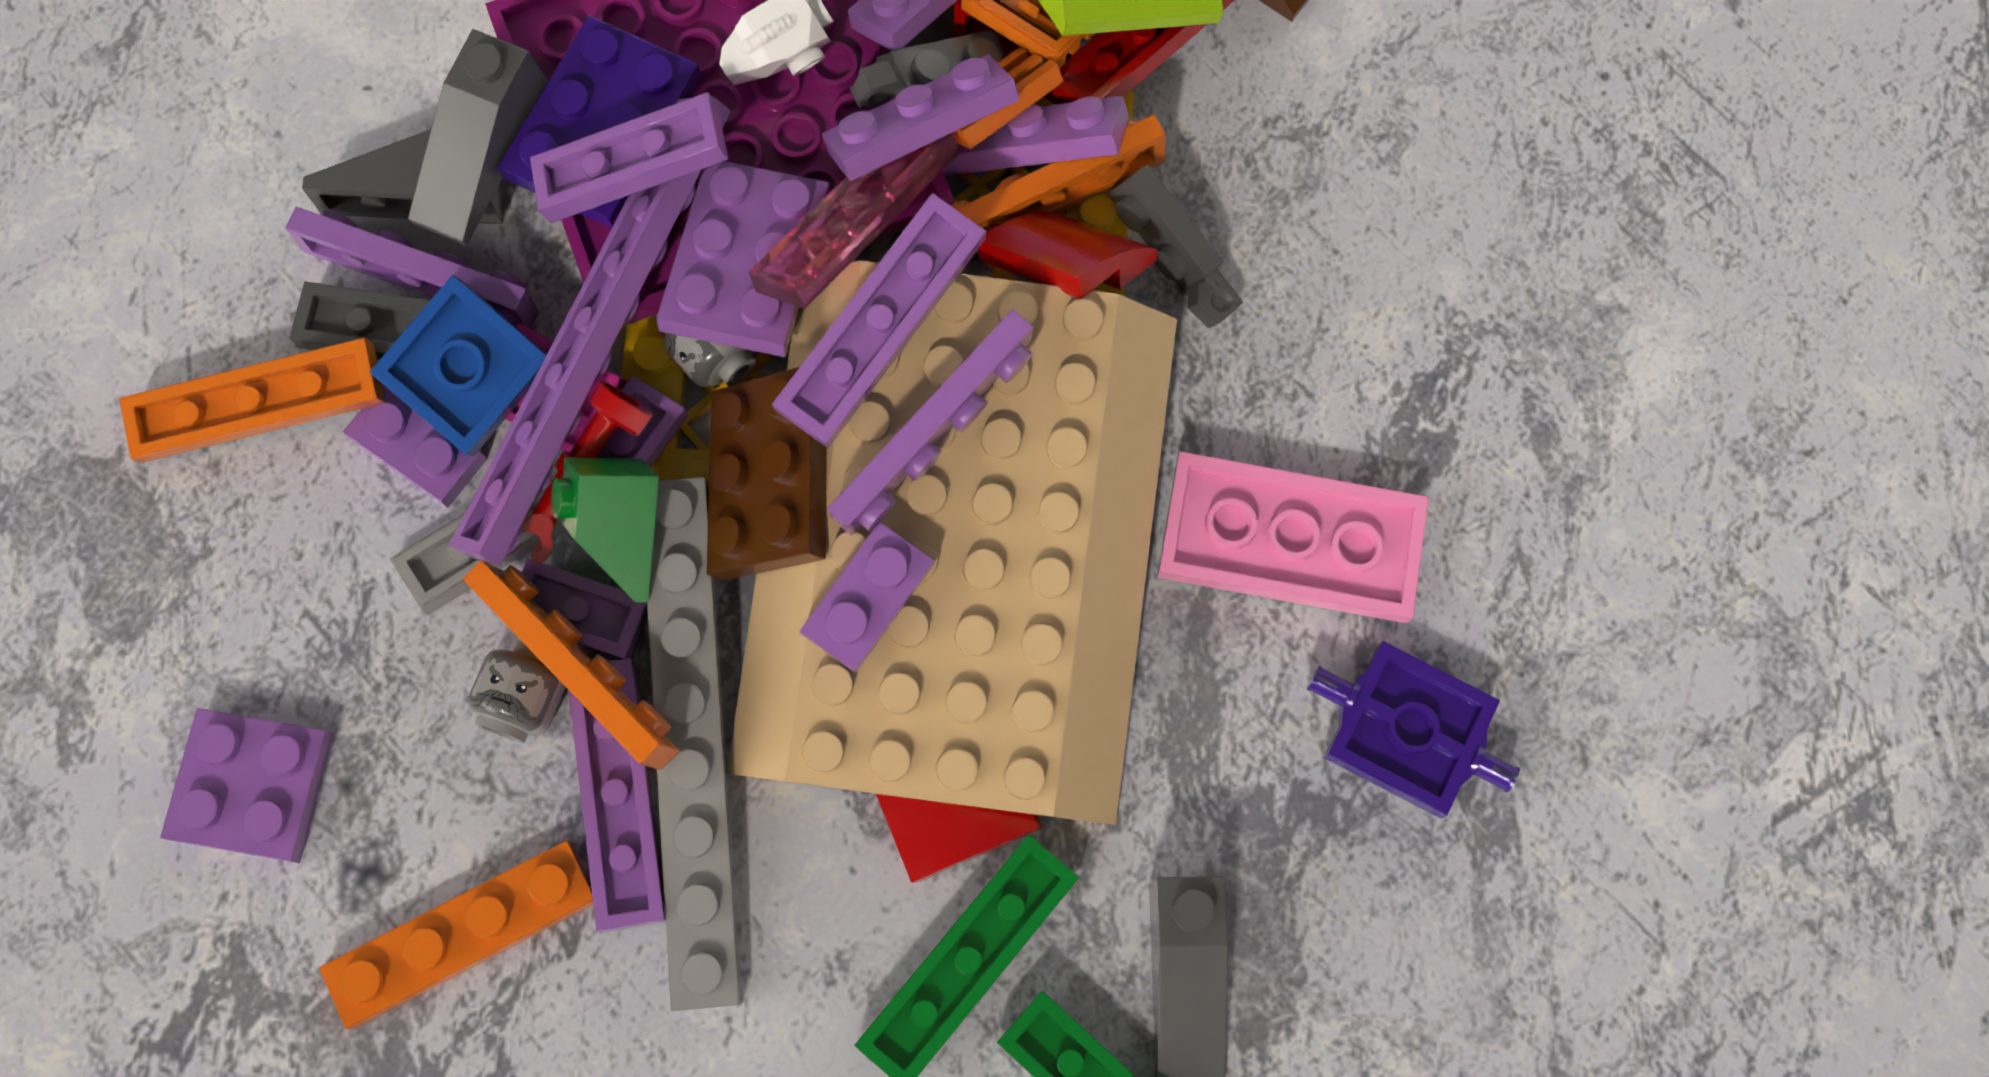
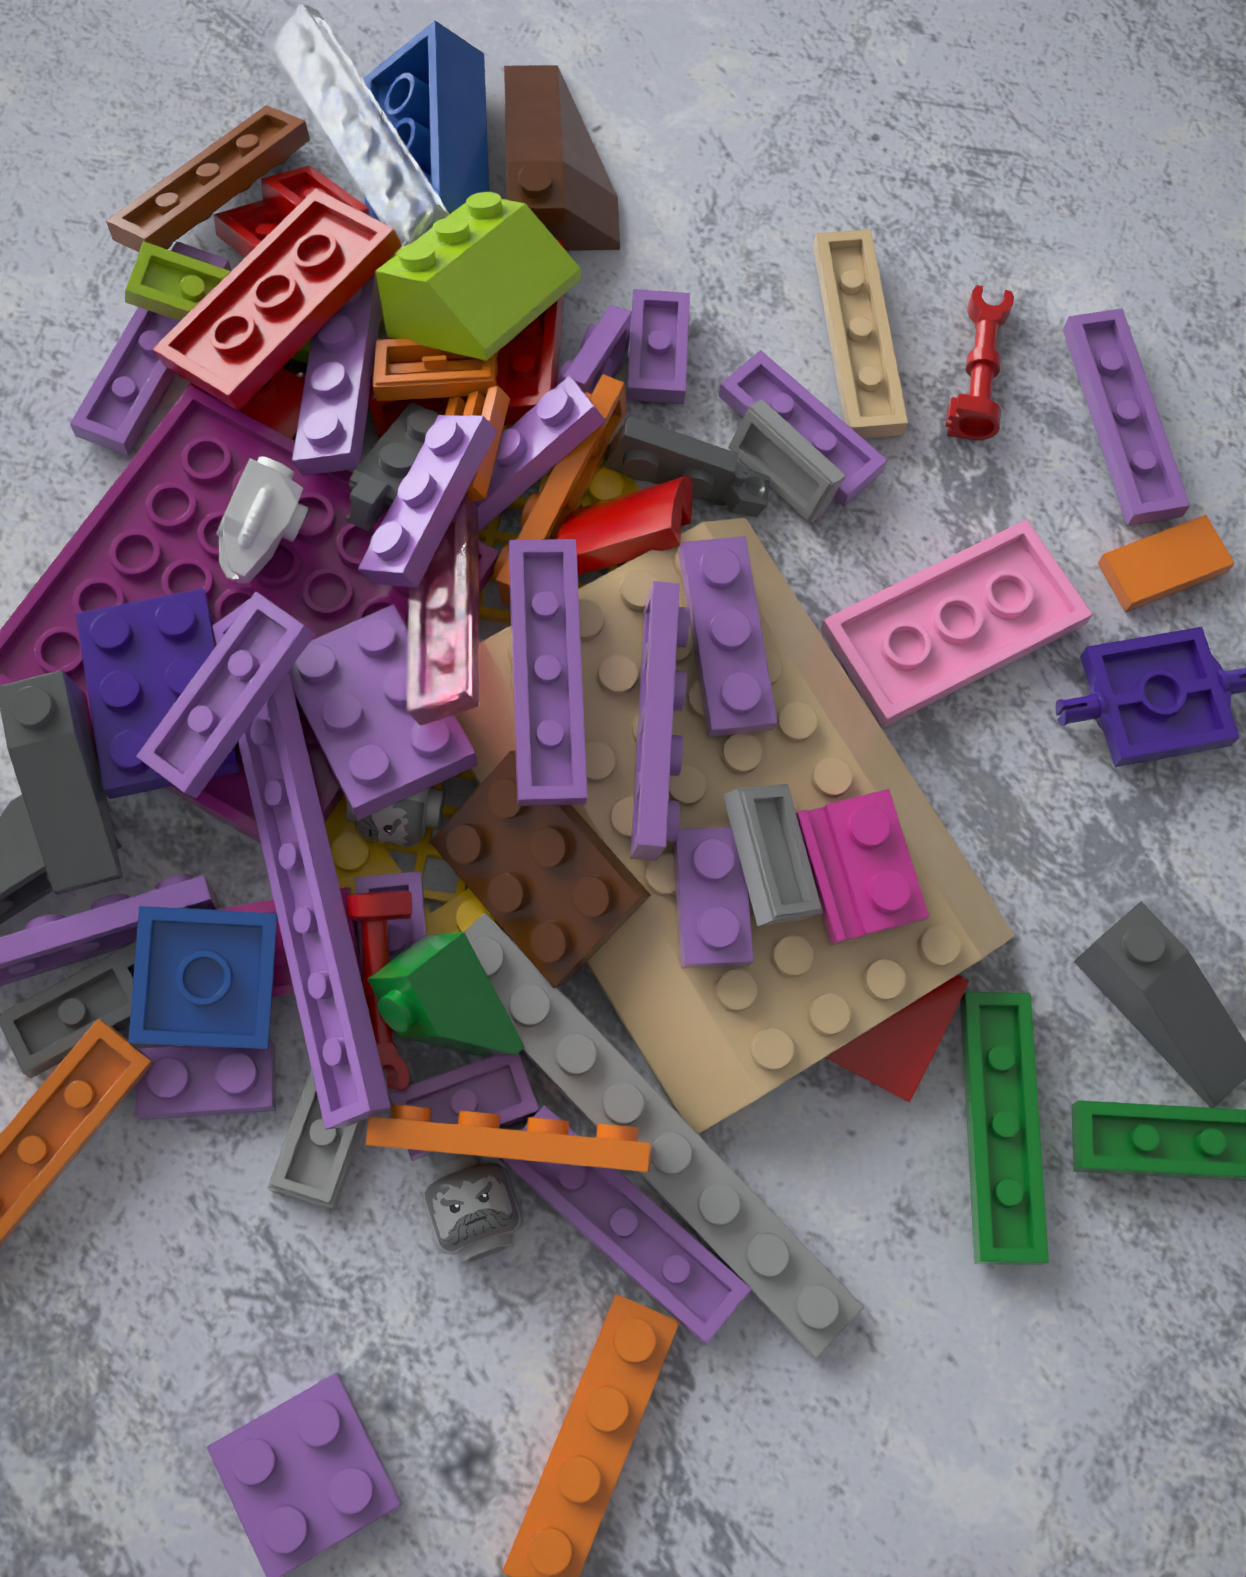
camera: 40 degrees left, 5 degrees down
none -> medium lavender plate [557,305,632,394]
none -> medium lavender plate [627,289,690,404]
none -> medium lavender plate [678,536,777,737]
none -> medium lavender plate [718,350,887,507]
none -> light grey tile [723,784,823,926]
none -> light grey tile [728,399,846,524]
none -> dark pink plate [796,789,929,945]
none -> tan plate [813,229,908,439]
none -> red piece [945,285,1014,440]
none -> medium lavender plate [1063,308,1190,526]
none -> orange tile [1097,515,1235,613]

